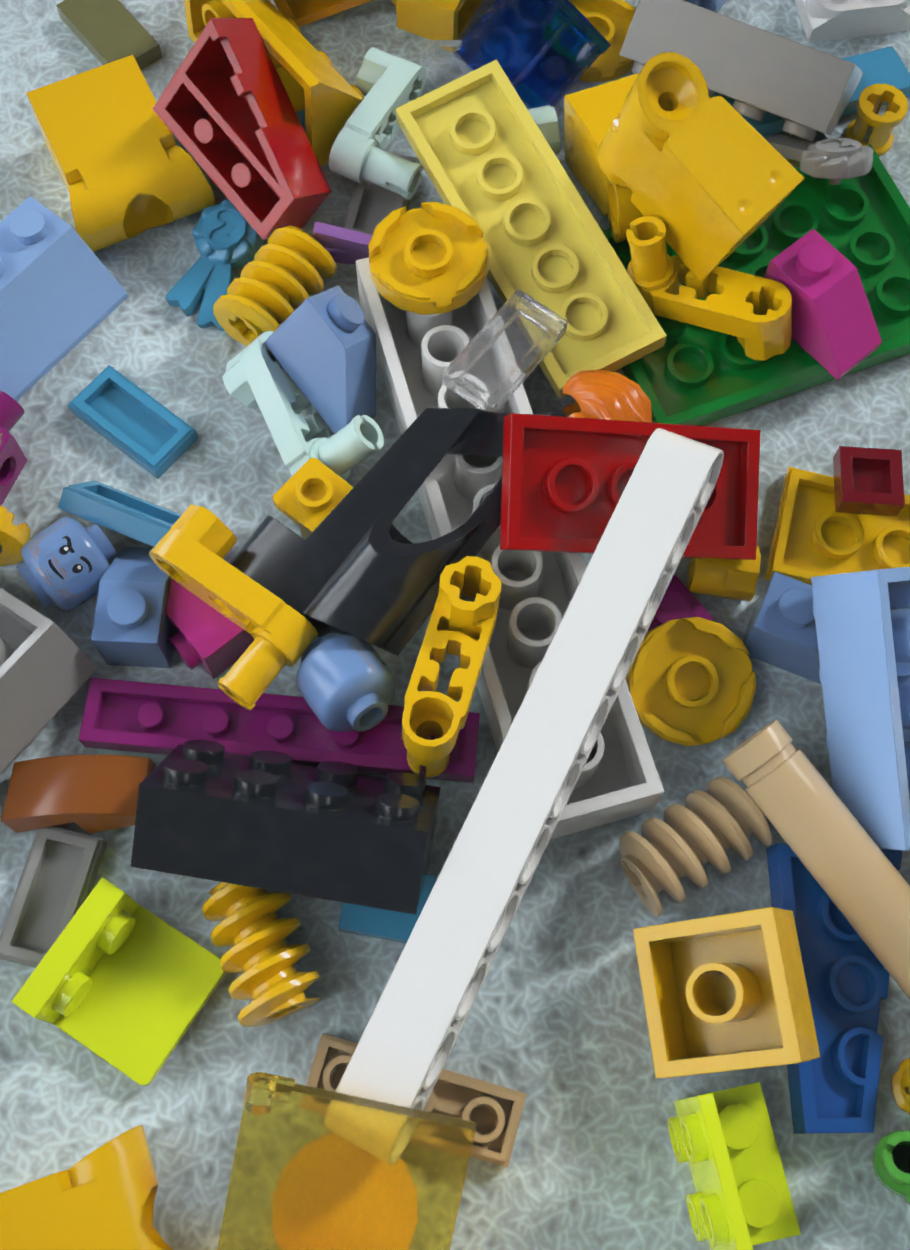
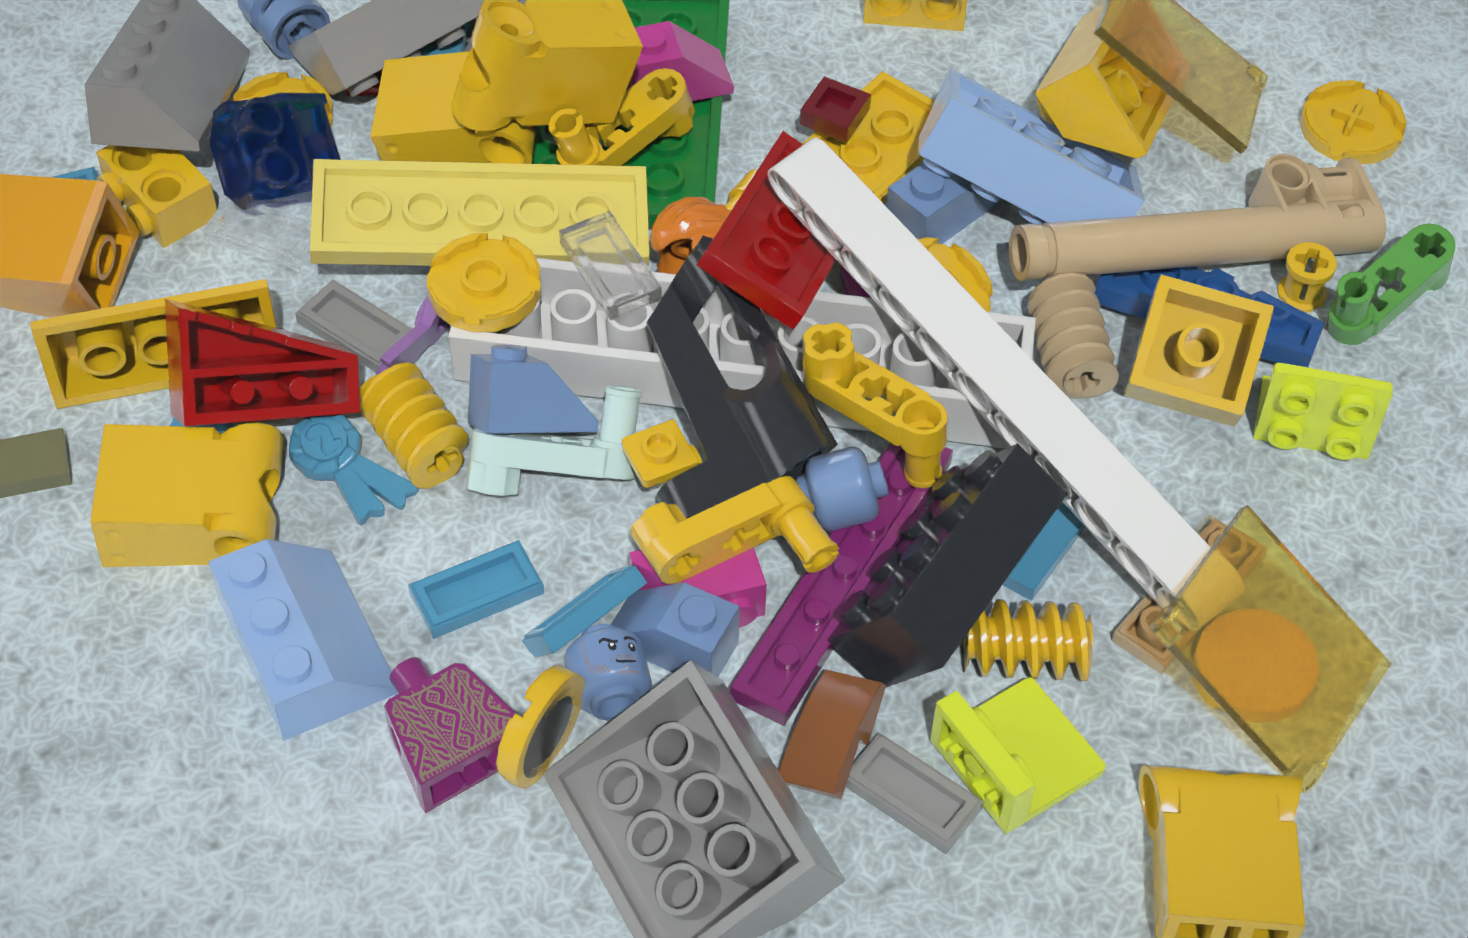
camera: 65 degrees left, 15 degrees down
light aqua beam [329,47,426,200] -> none

